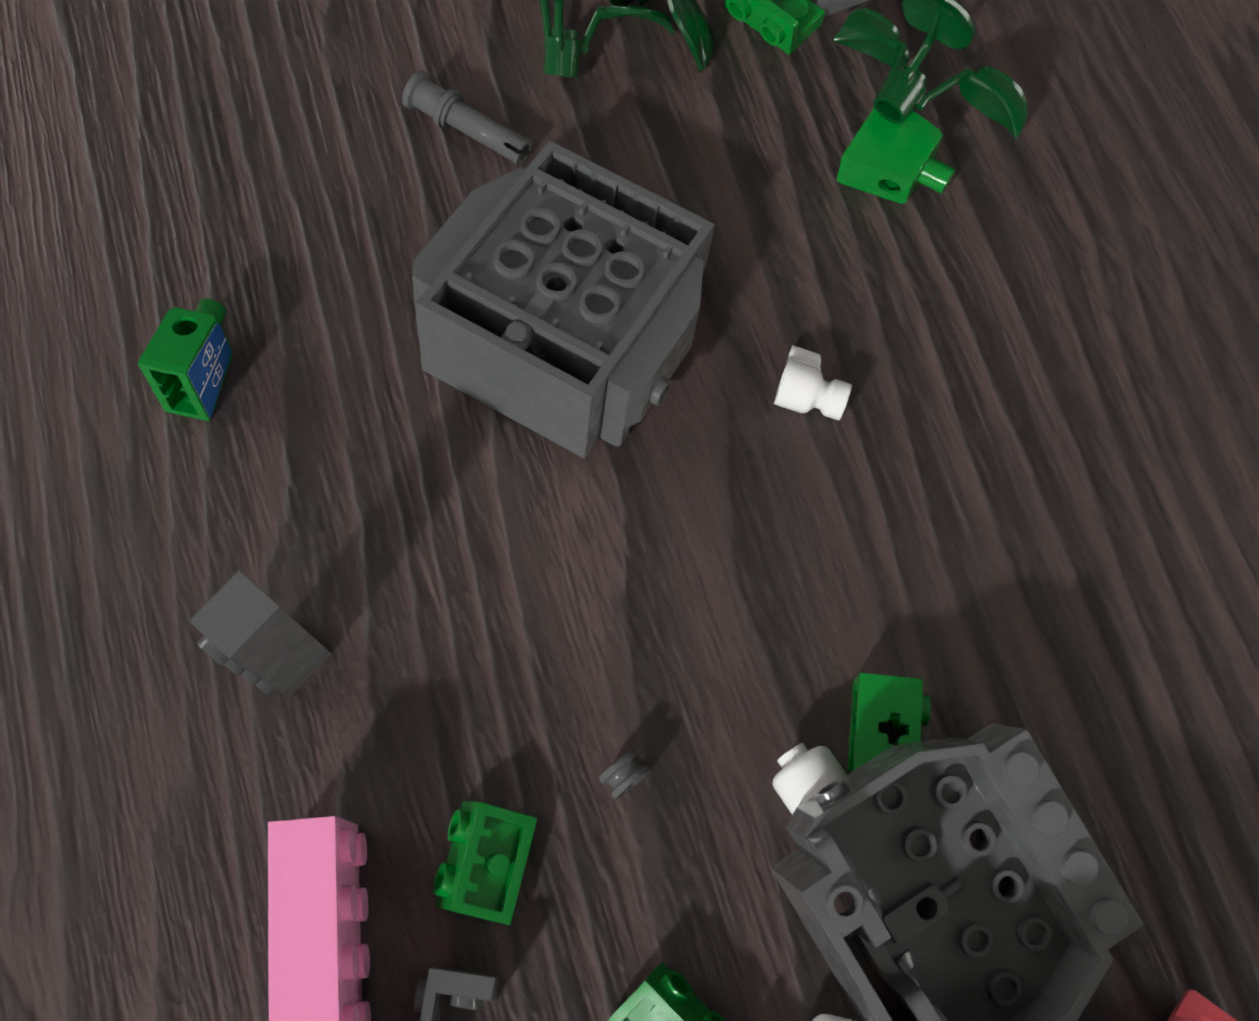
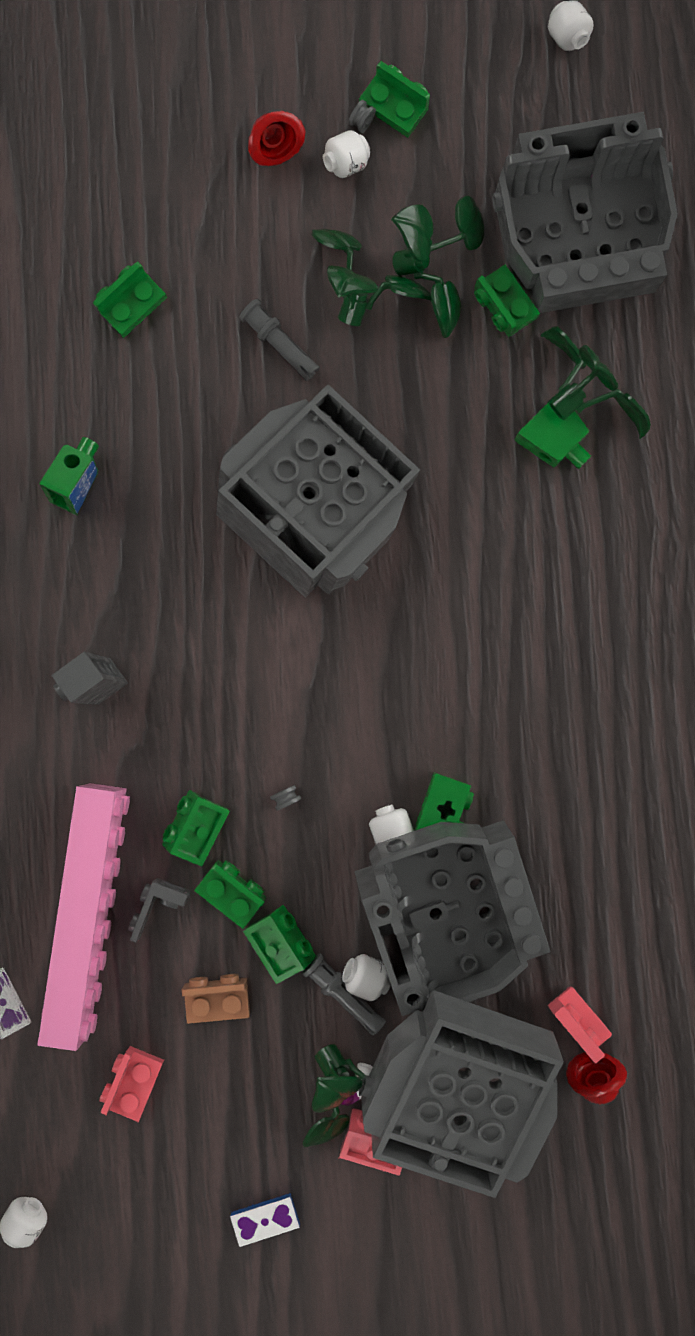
camera: 10 degrees right, 15 degrees up
white piece [773,345,852,421] -> none
none -> green bracket [93,261,167,338]
none -> green bracket [194,860,267,929]

